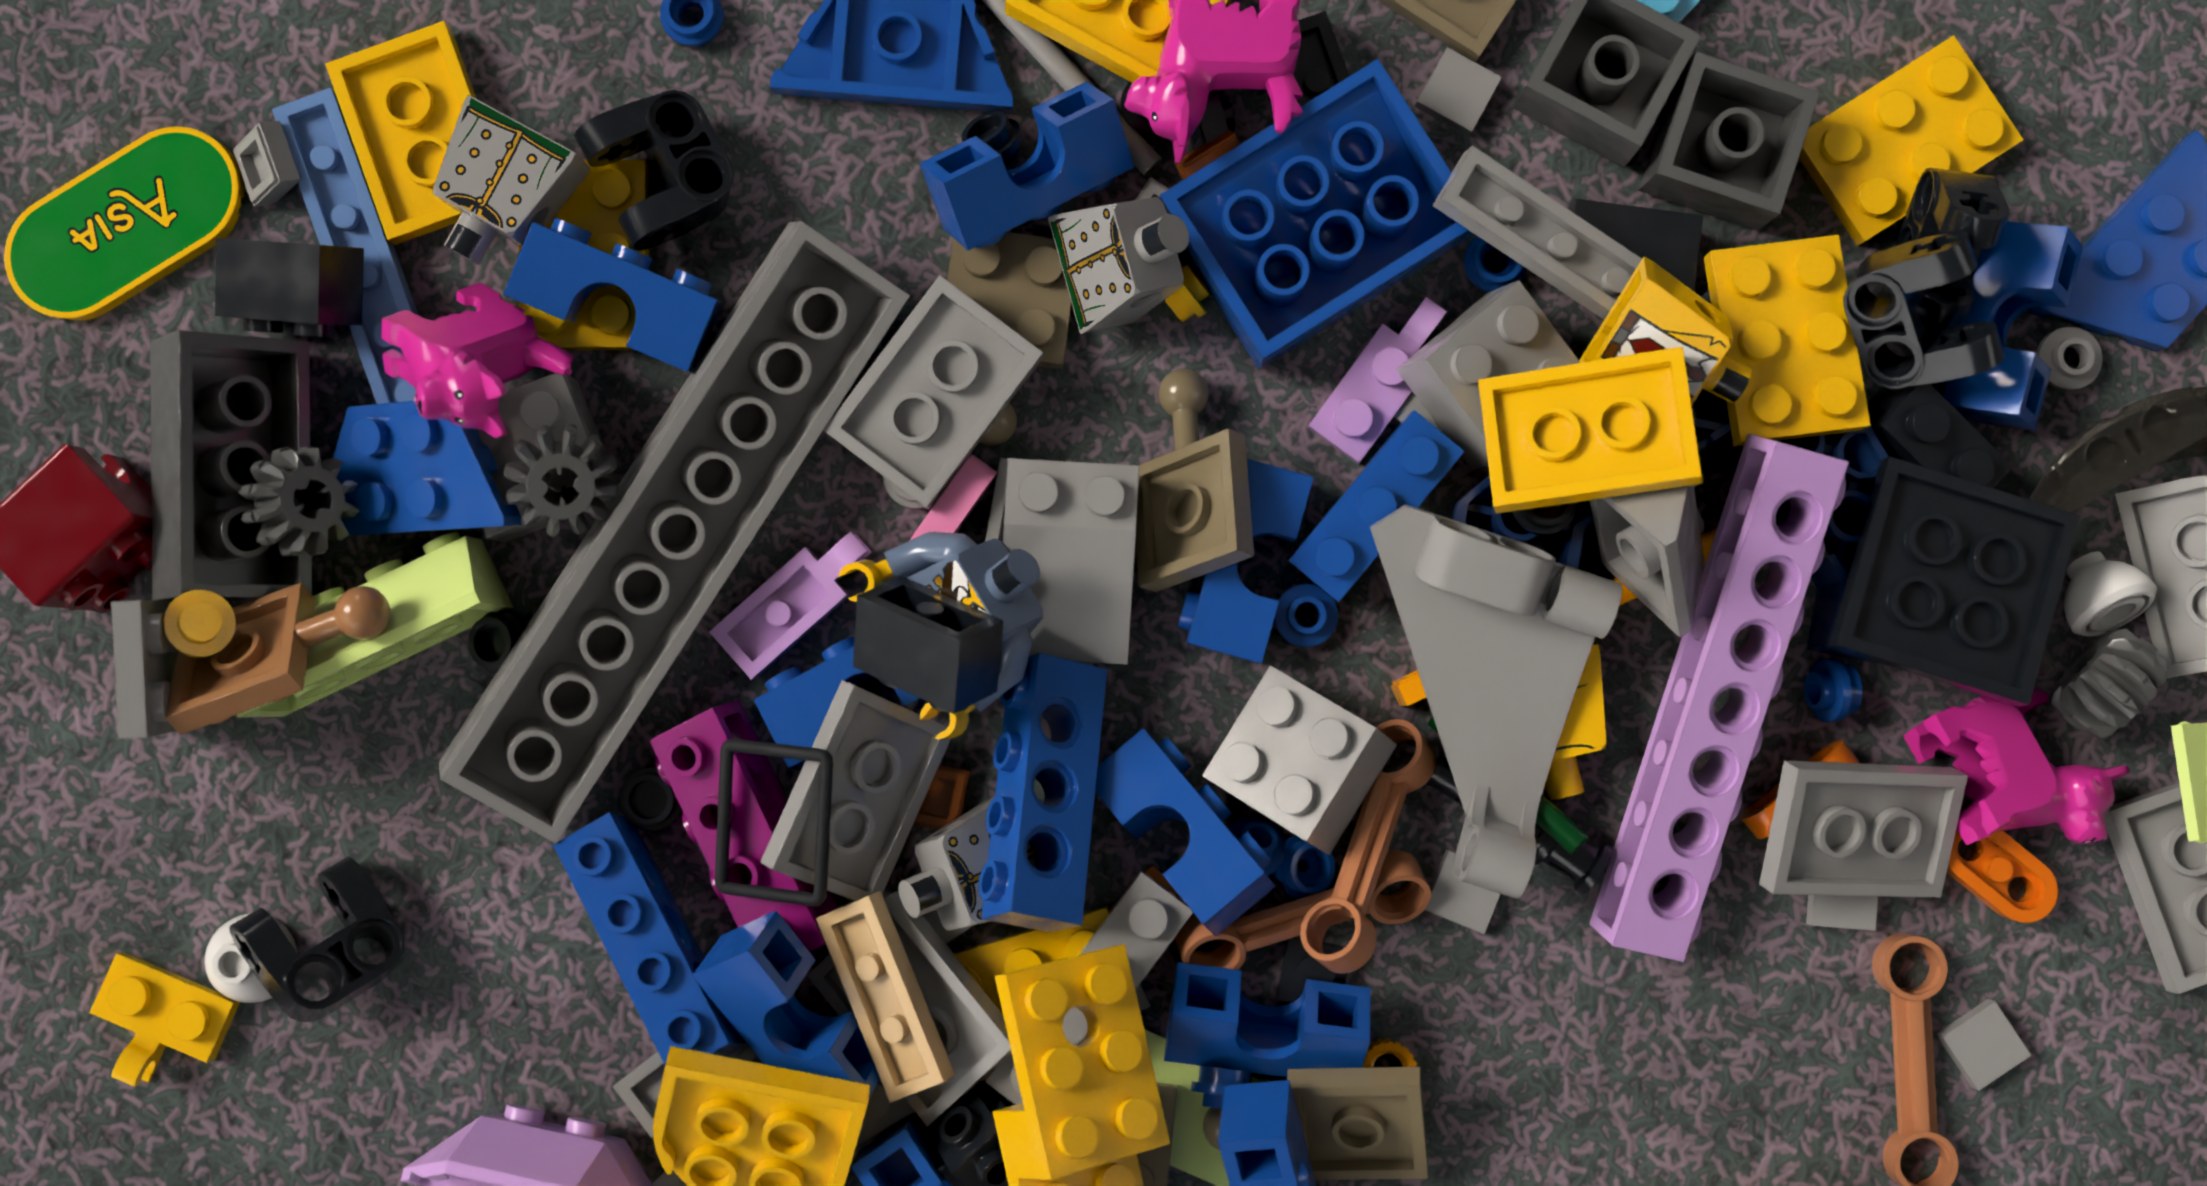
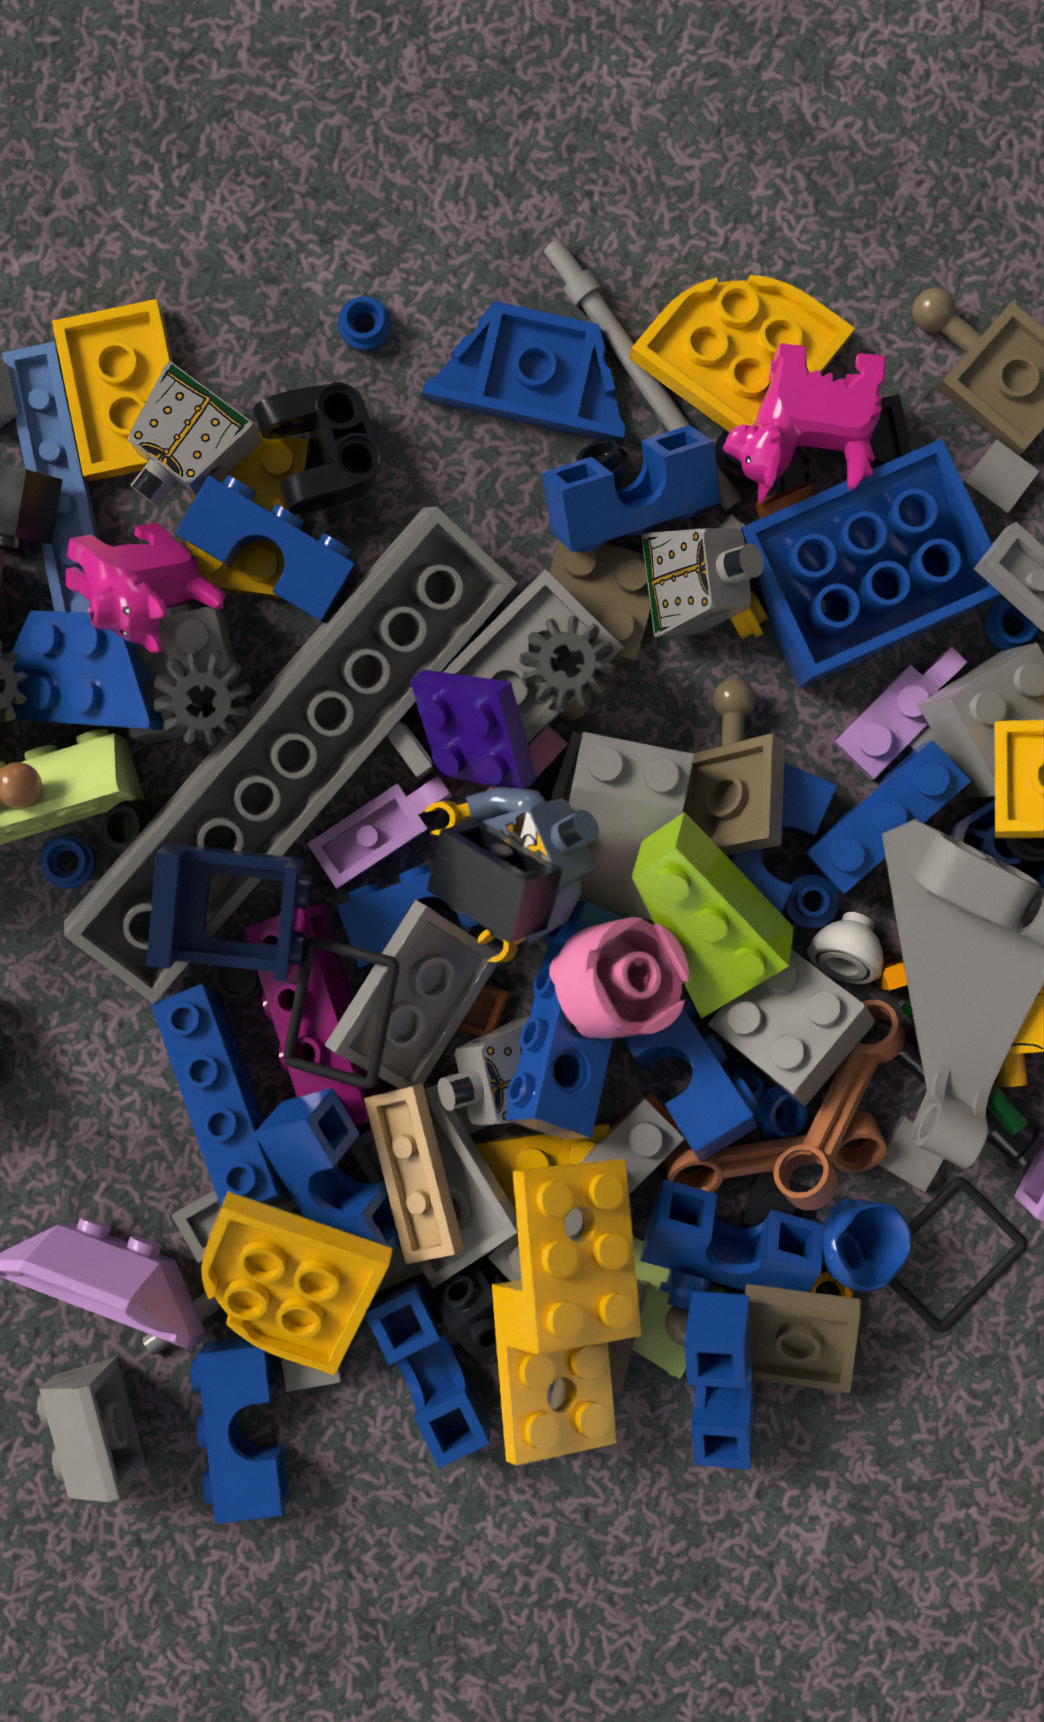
camera: 10 degrees right, 0 degrees up
none -> blue plate [40,835,96,889]
none -> dark blue window [146,843,312,982]
none -> light grey tile [386,722,436,781]
none -> dark purple plate [410,670,536,789]
none -> dark grey gear [519,616,616,713]
none -> bright pink brick [550,917,689,1039]
none -> lime wedge [632,812,794,1019]
none -> white brick [807,912,884,984]
none -> blue hair [822,1198,912,1292]
none -> black piece [888,1177,1027,1333]

